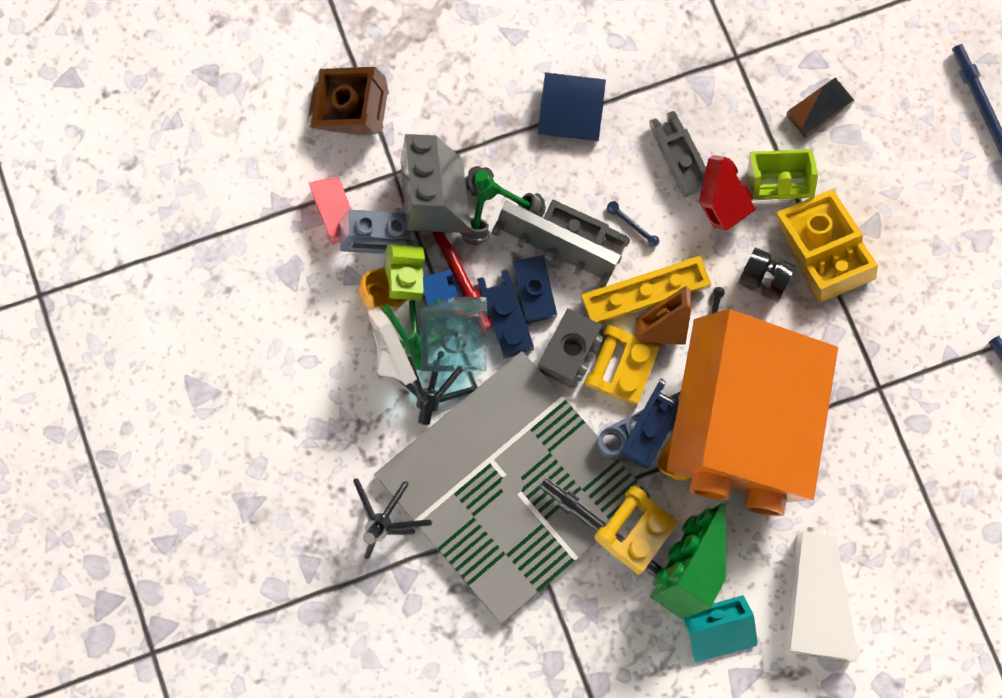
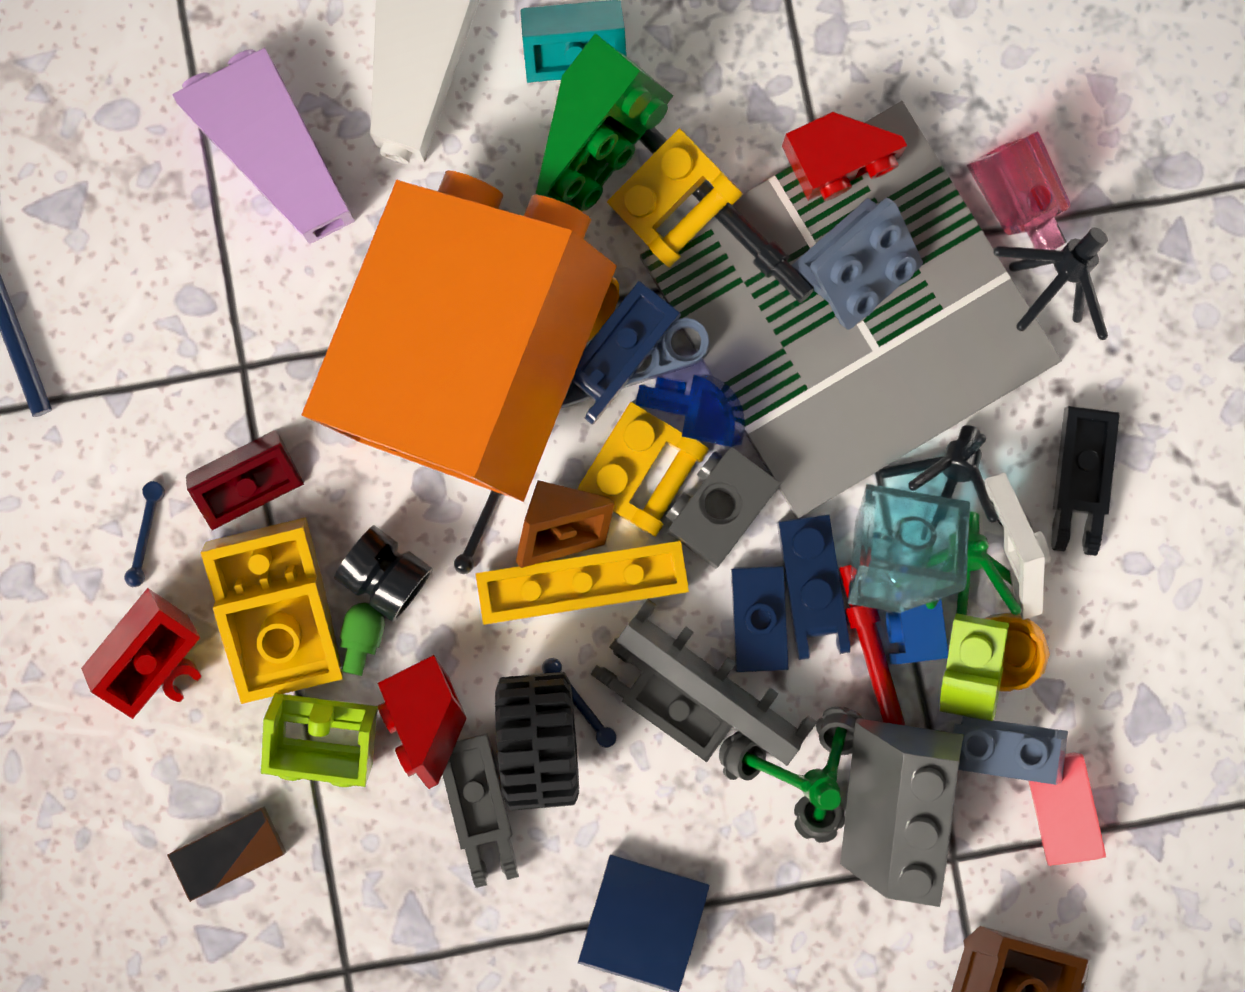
camera: 170 degrees left, 10 degrees up
none -> red brick [81,588,202,719]
none -> dark blue hinge [124,481,165,587]
none -> lavender slope [172,48,355,244]
none -> dark red slope [185,430,304,530]
none -> bright green cylinder [339,602,385,676]
none -> black tyre [495,672,579,811]
none -> clear blue brick [636,373,745,447]
none -> red slope [782,112,907,201]
none -> sand blue bracket [792,198,923,330]
none -> clear pink torso [966,131,1070,250]
none -> black hinge [1051,406,1120,556]

